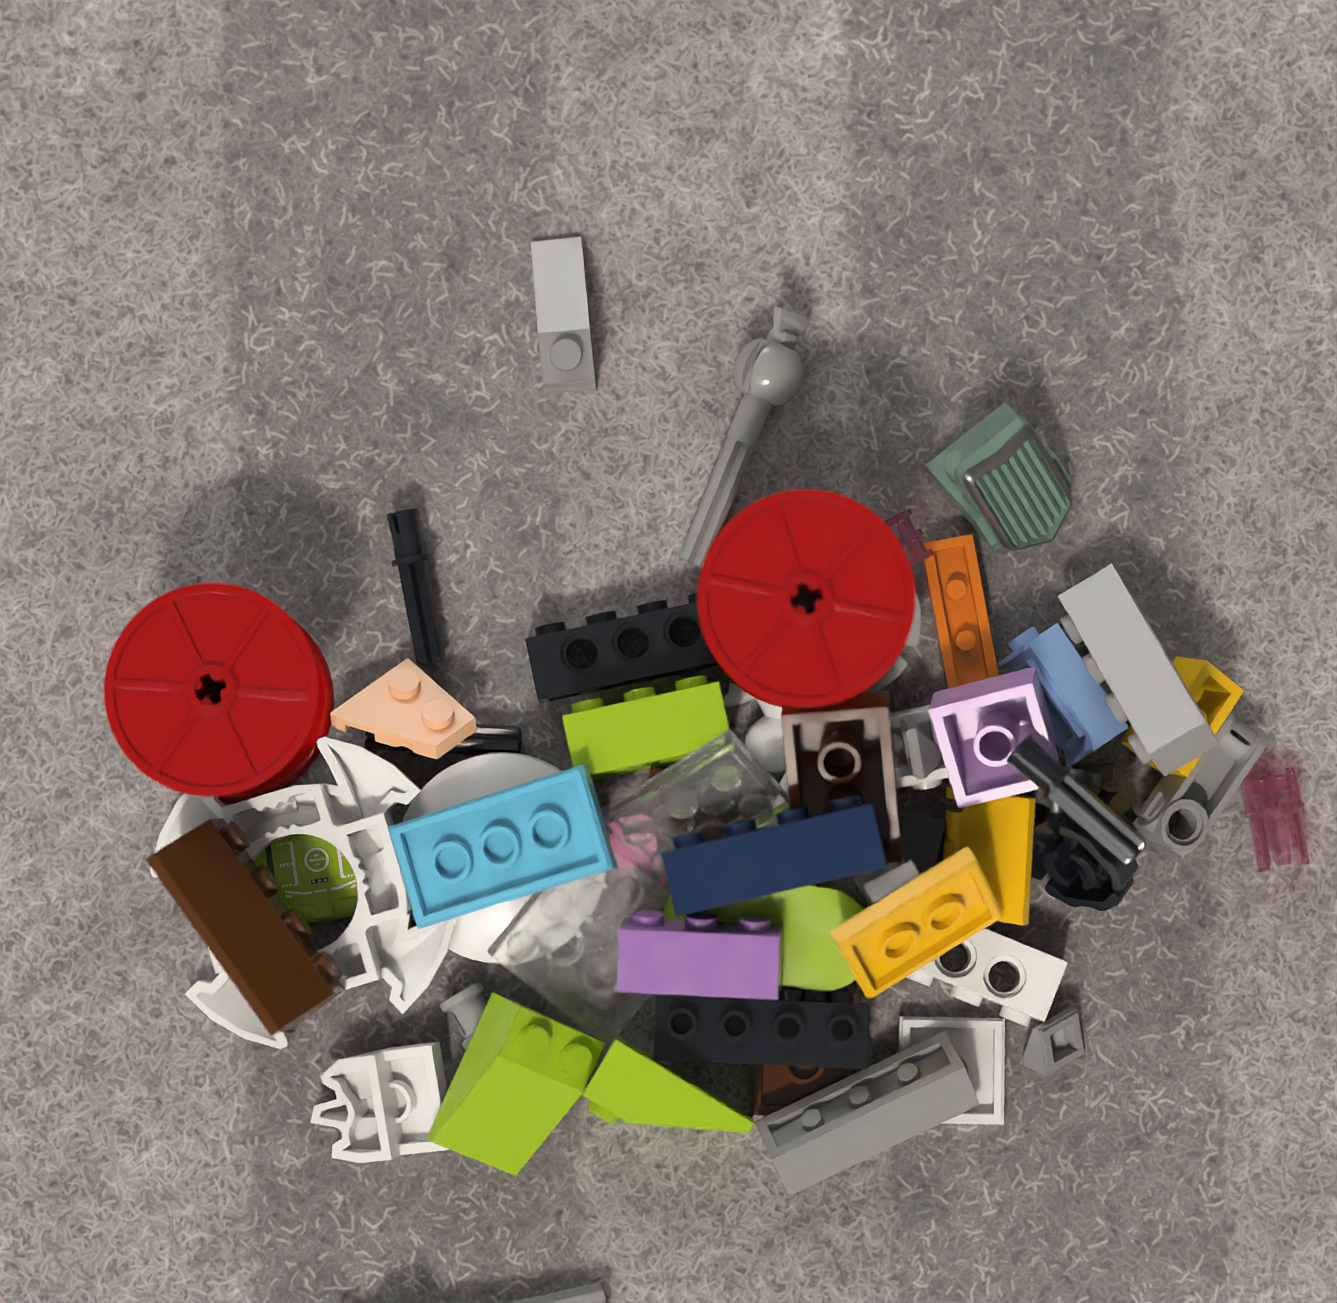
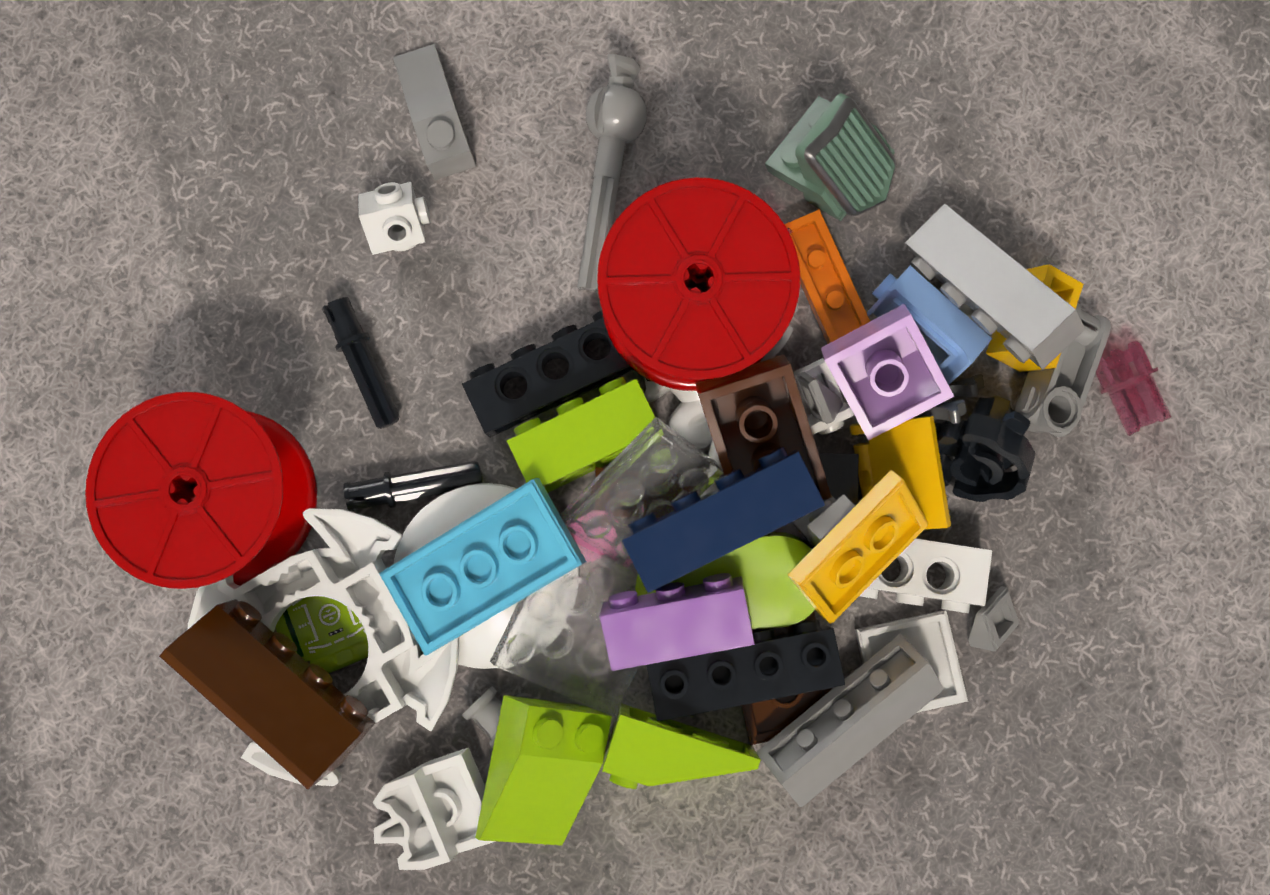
camera: 15 degrees left, 0 degrees up
light nougat wing [330,658,477,759] -> none
black axle [1006,735,1146,864] -> none
none -> white brick [358,182,431,255]

